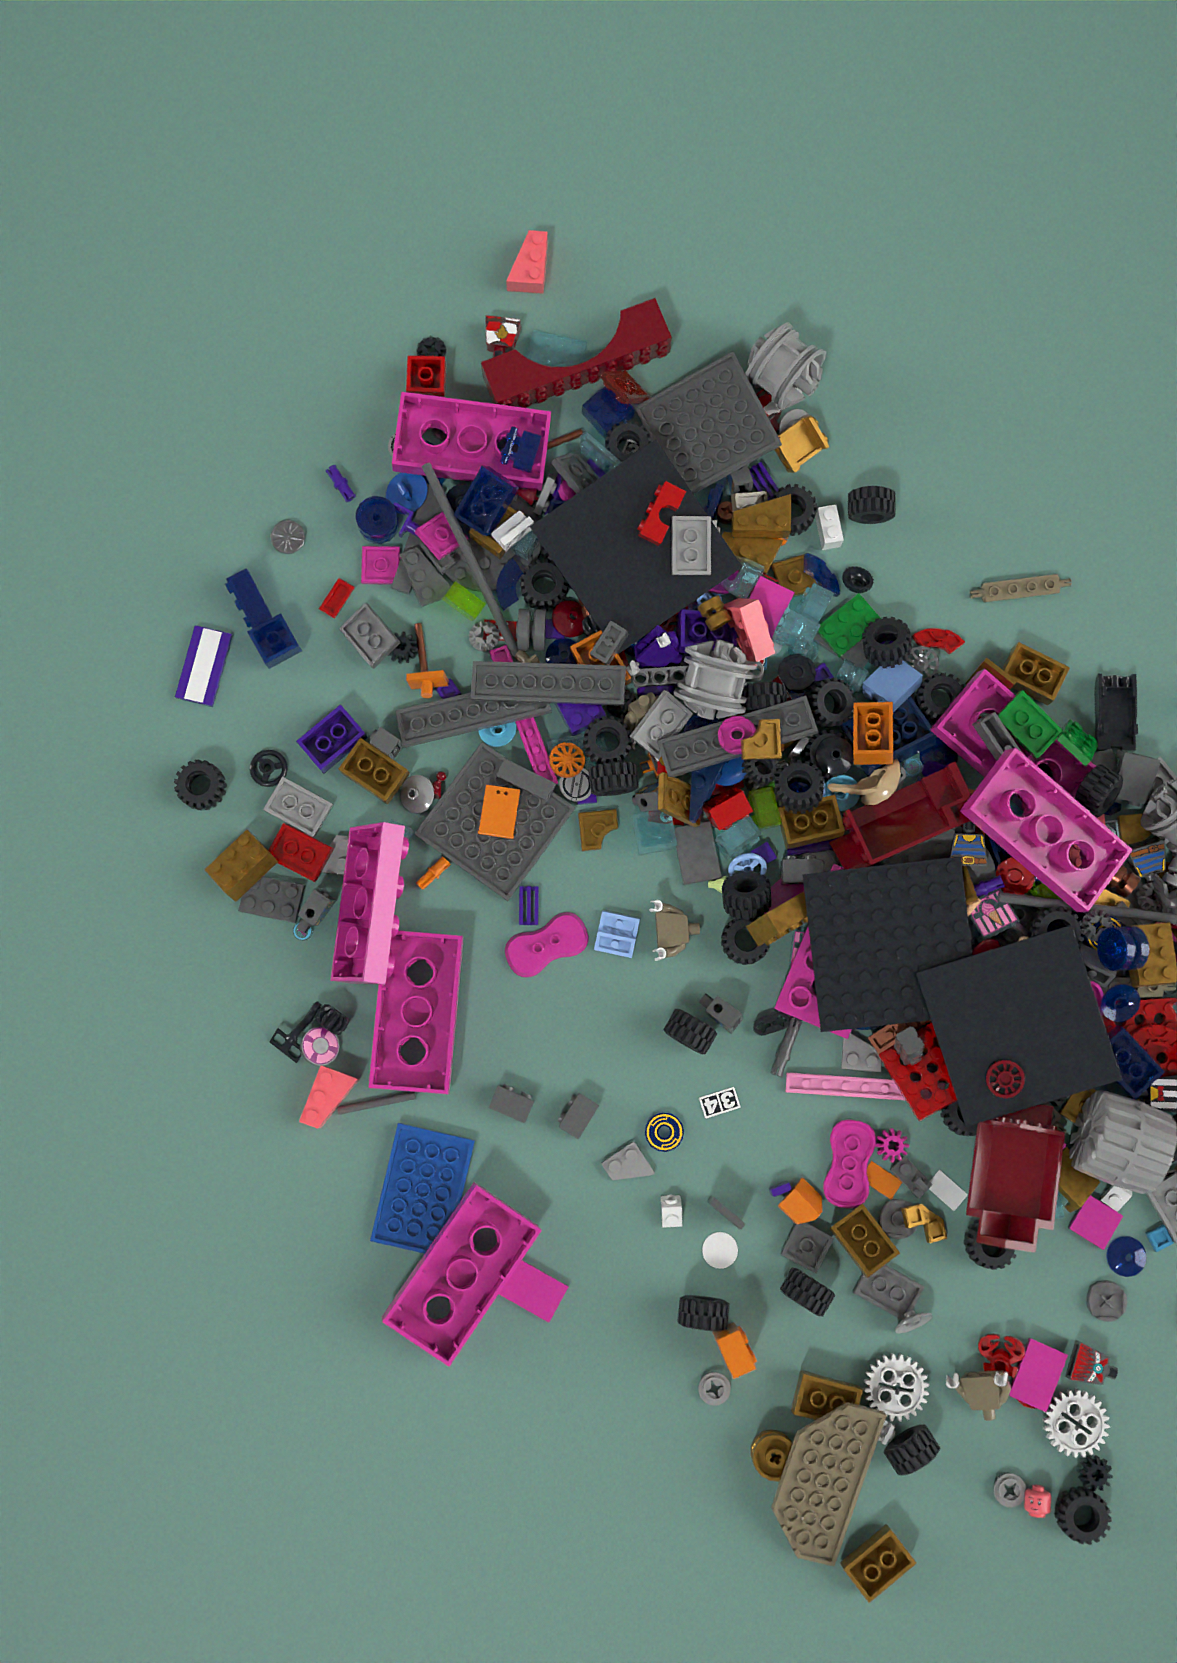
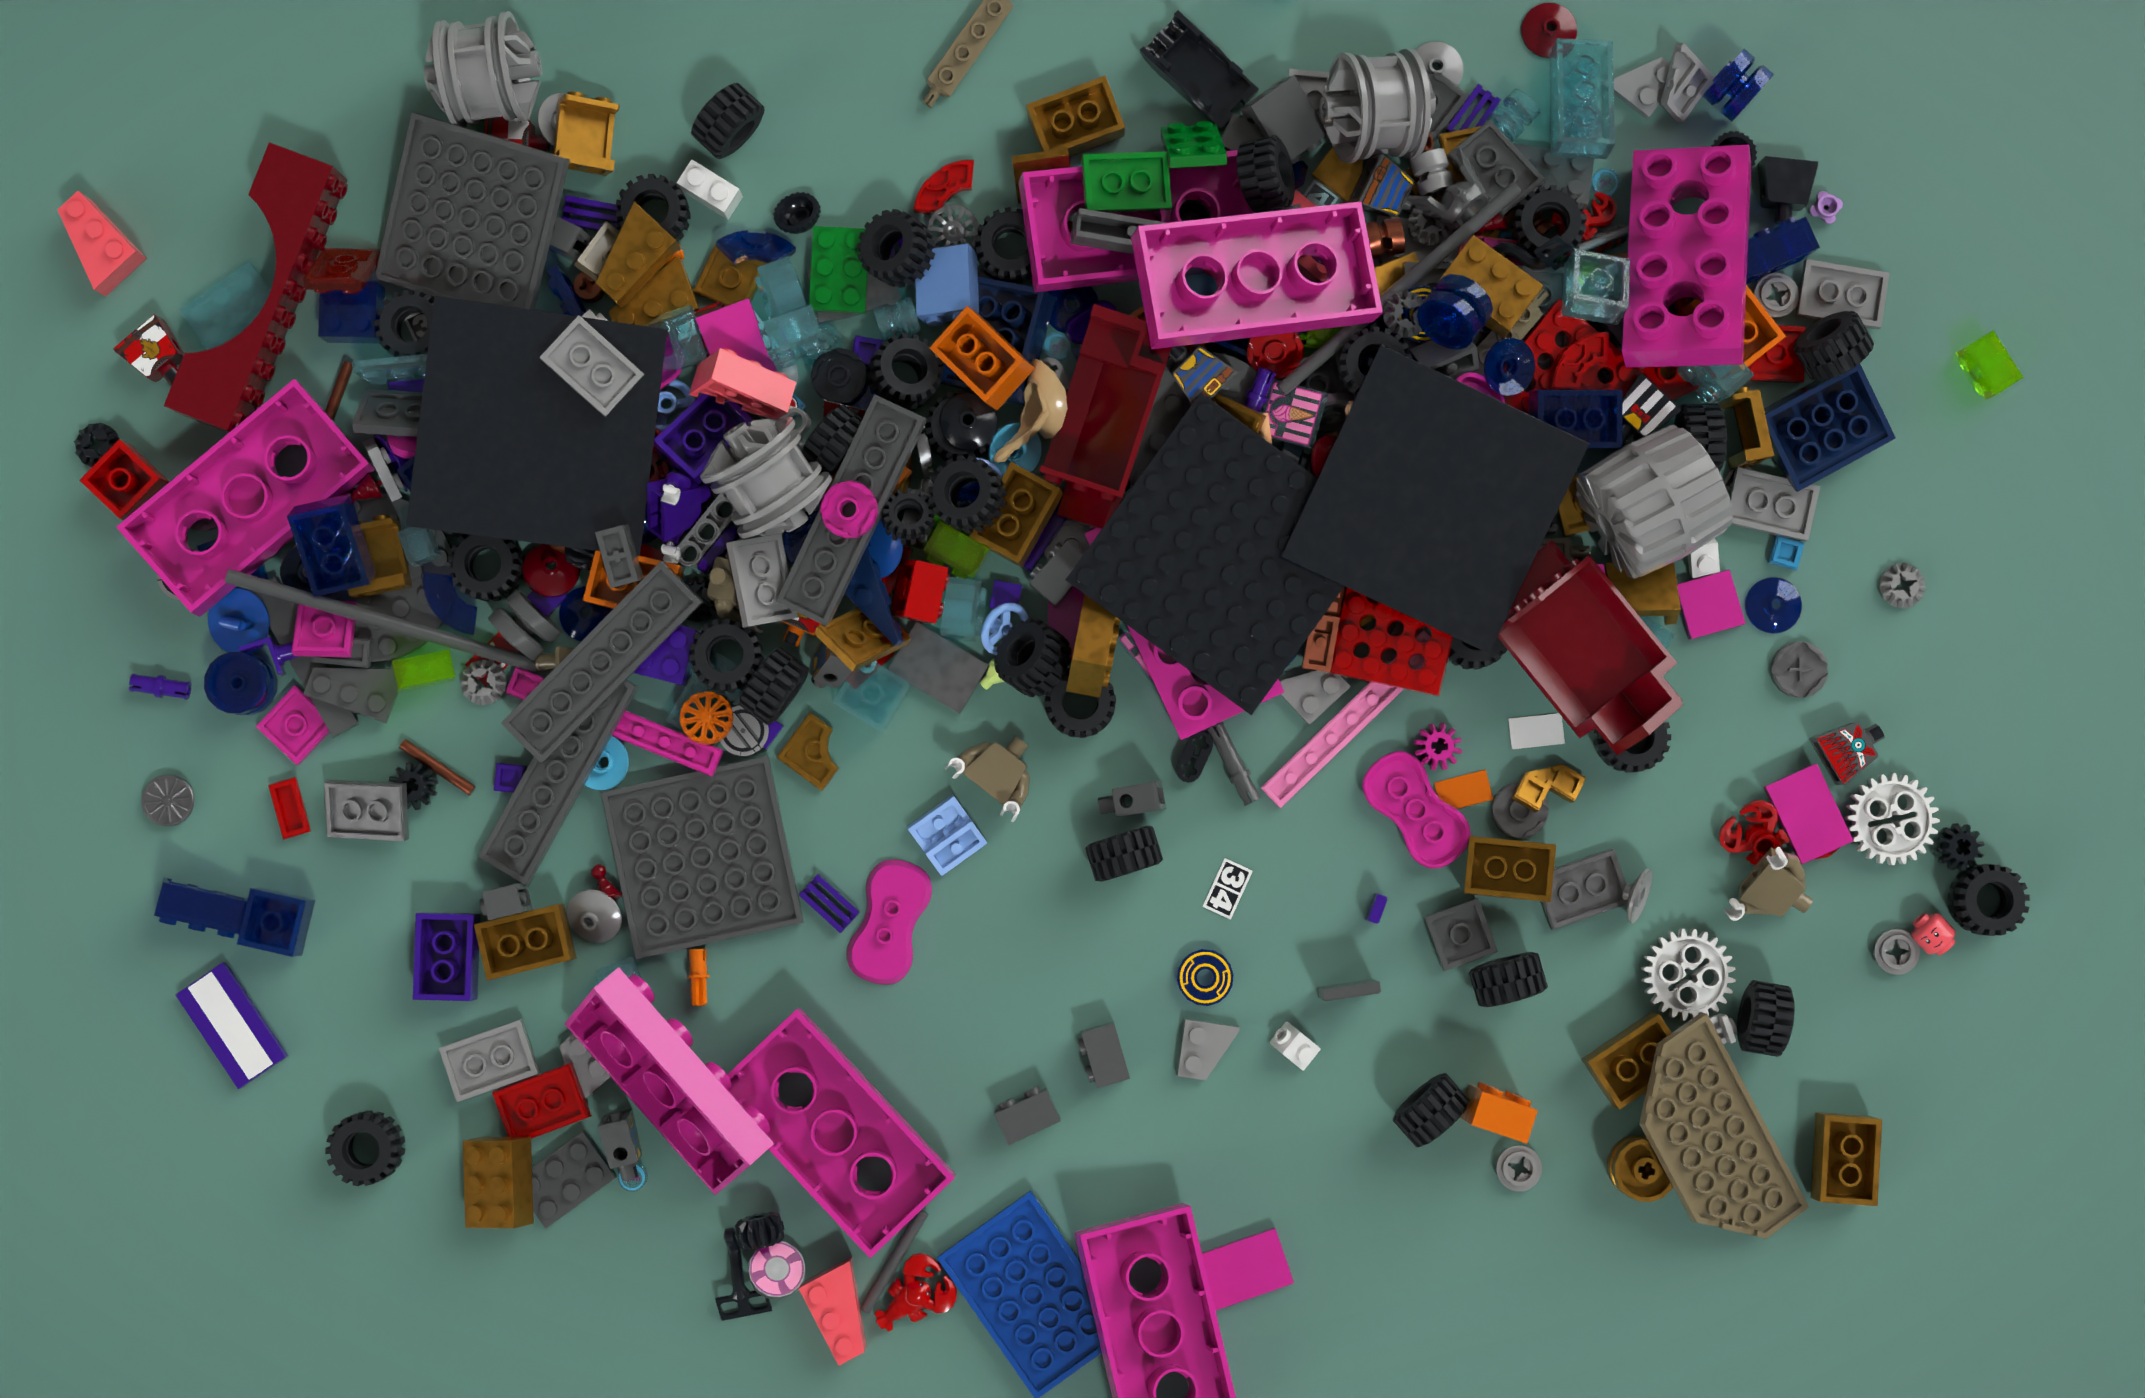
camera: 50 degrees left, 5 degrees up
black piece [250,750,288,787] -> none
orange tile [406,670,449,699] -> none
orange container [478,784,520,839] -> none
white panel [492,511,534,552] -> none
dark grey tile [496,759,556,801] -> none
clear blue plate [500,427,542,473] -> none
red arch [637,481,686,546] -> none
pearl gold wheel [697,595,732,631] -> none
white sticker [702,1232,738,1269] -> none
pearl gold tile [741,719,781,760] -> none
orange slope [777,1177,822,1225] -> none
dark grey hinge [890,1156,933,1199] -> none
dark grey brick [894,1027,924,1065] -> none
dark red wheel [986,1060,1025,1098] -> none
none -> red animal [874,1253,957,1332]

